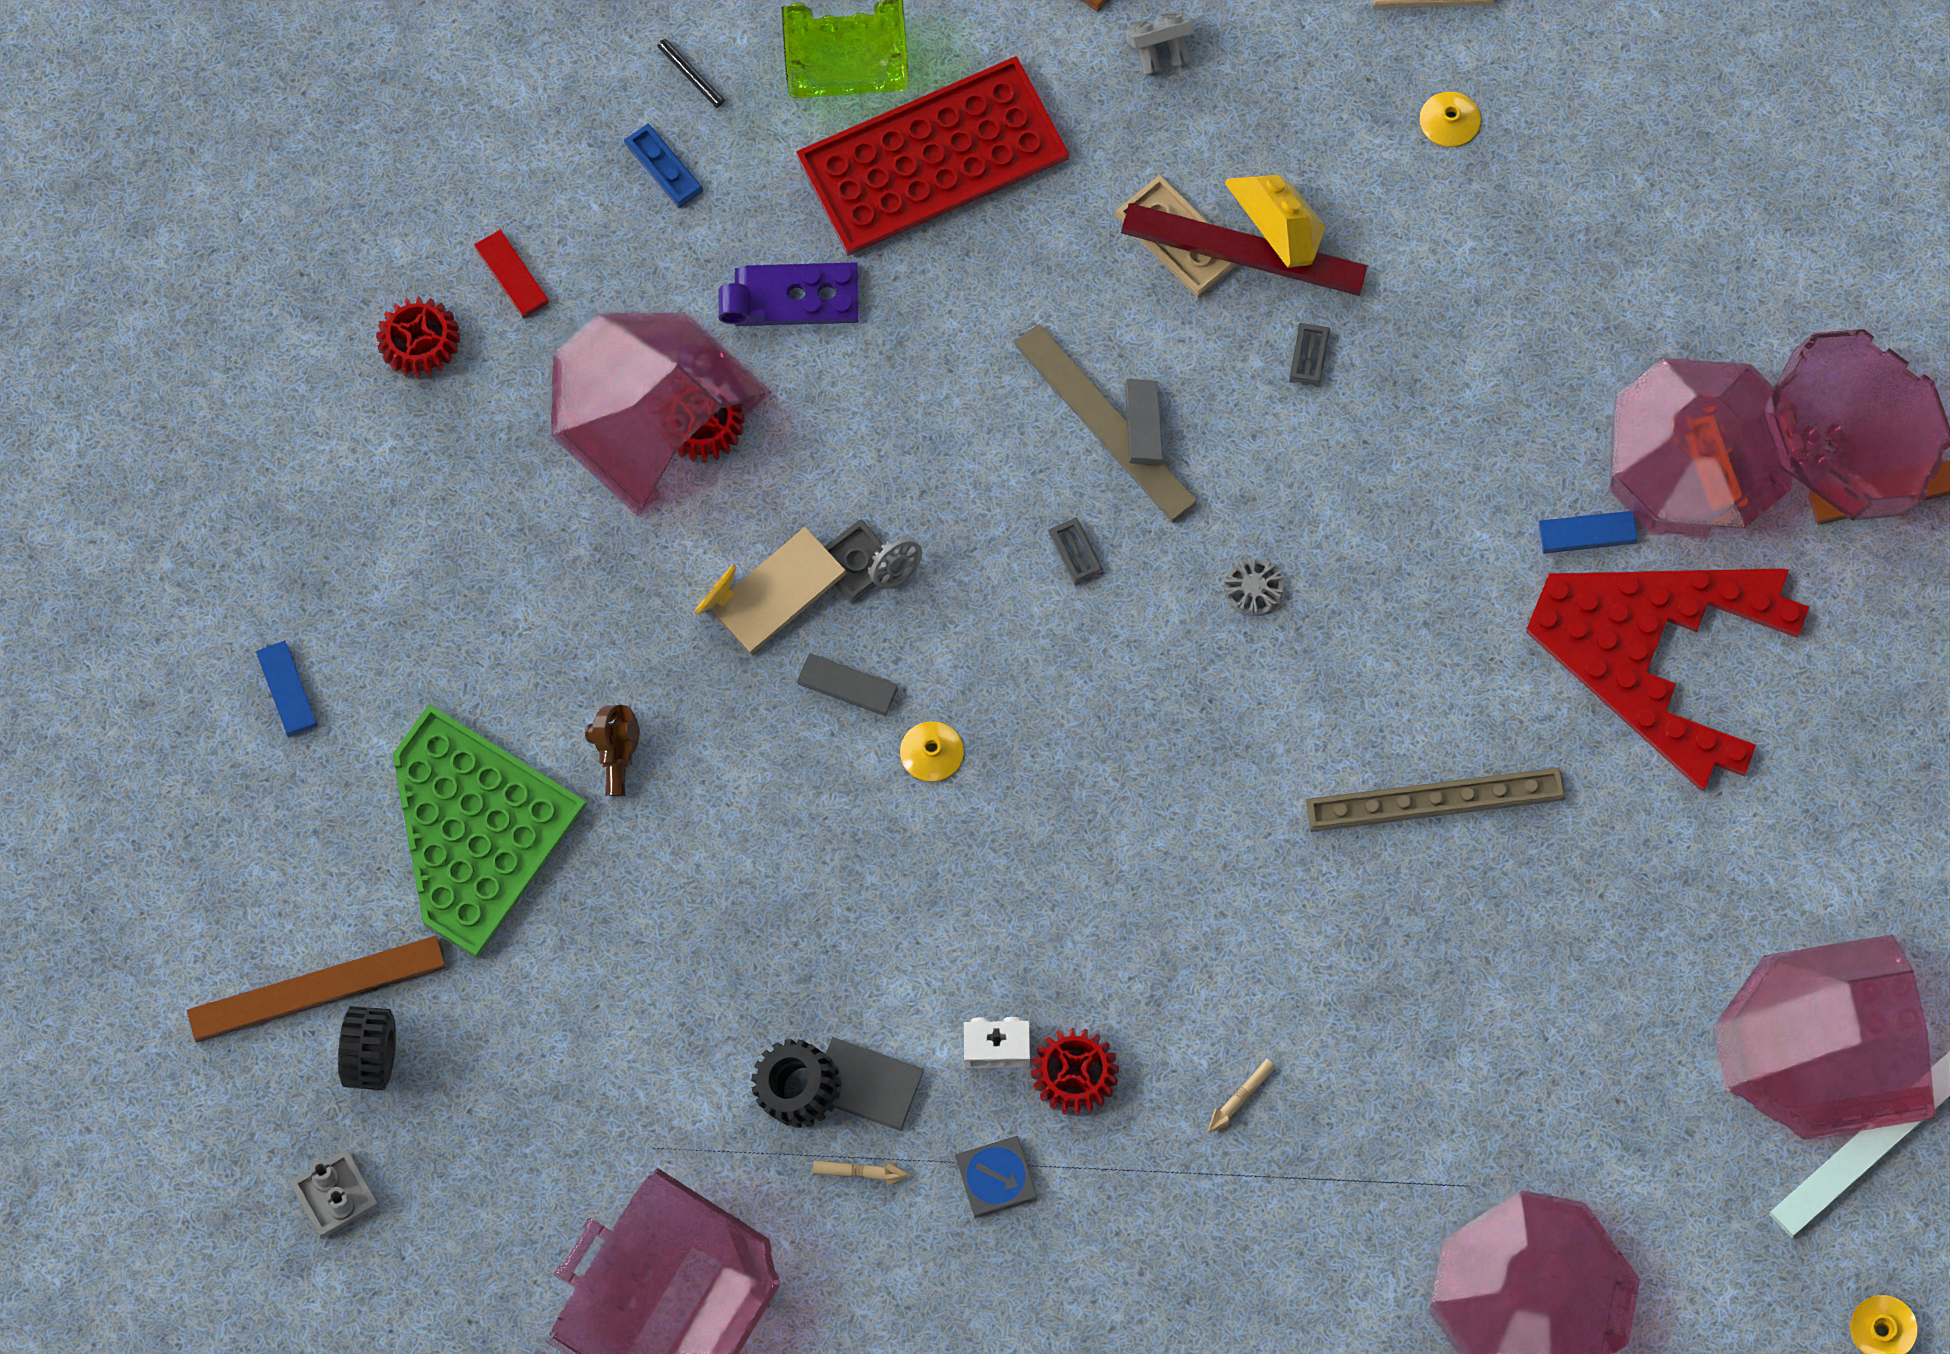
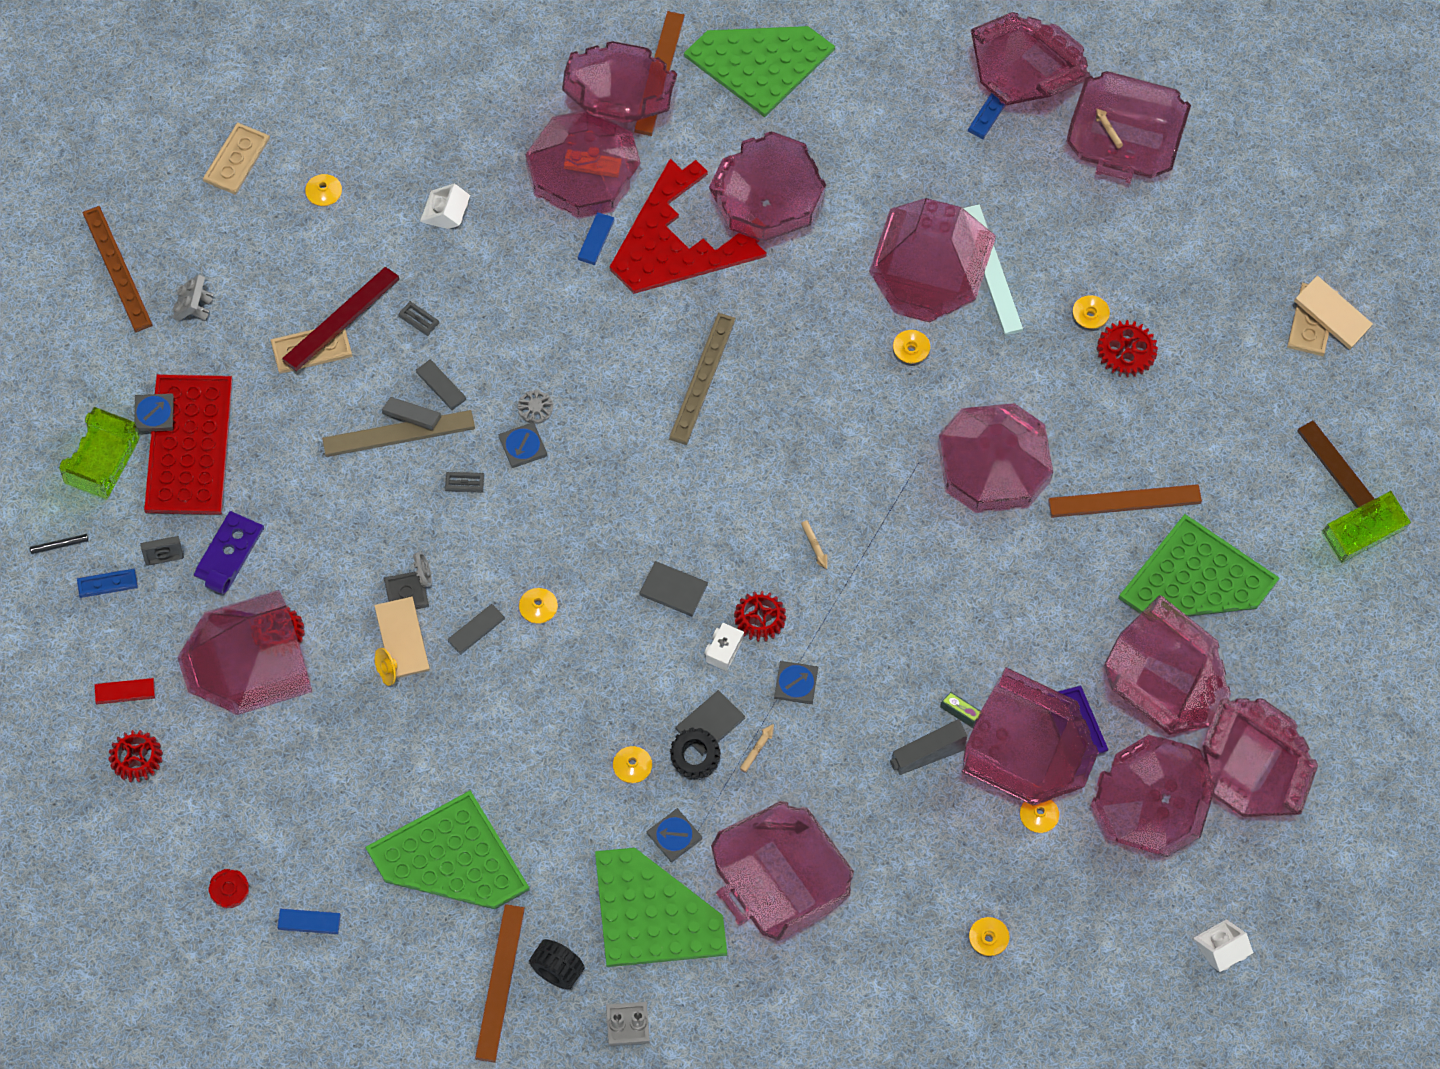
camera: 70 degrees left, 5 degrees down
reddish brown pin [585,705,640,796] -> none
yellow wedge [1225,175,1326,268] -> none
none -> tile [134,394,174,432]
none -> dark grey tile [140,536,184,566]
none -> red tile [209,869,249,908]
none -> dark grey tile [416,359,466,410]
none -> white slope [420,183,470,229]
none -> tile [498,422,547,468]
none -> bright green plate [595,847,727,967]
none -> yellow dish [613,746,652,783]
none -> dark grey tile [639,561,708,617]
none -> tile [646,808,702,863]
none -> clear pink windscreen [709,131,826,242]
none -> yellow dish [893,330,930,364]

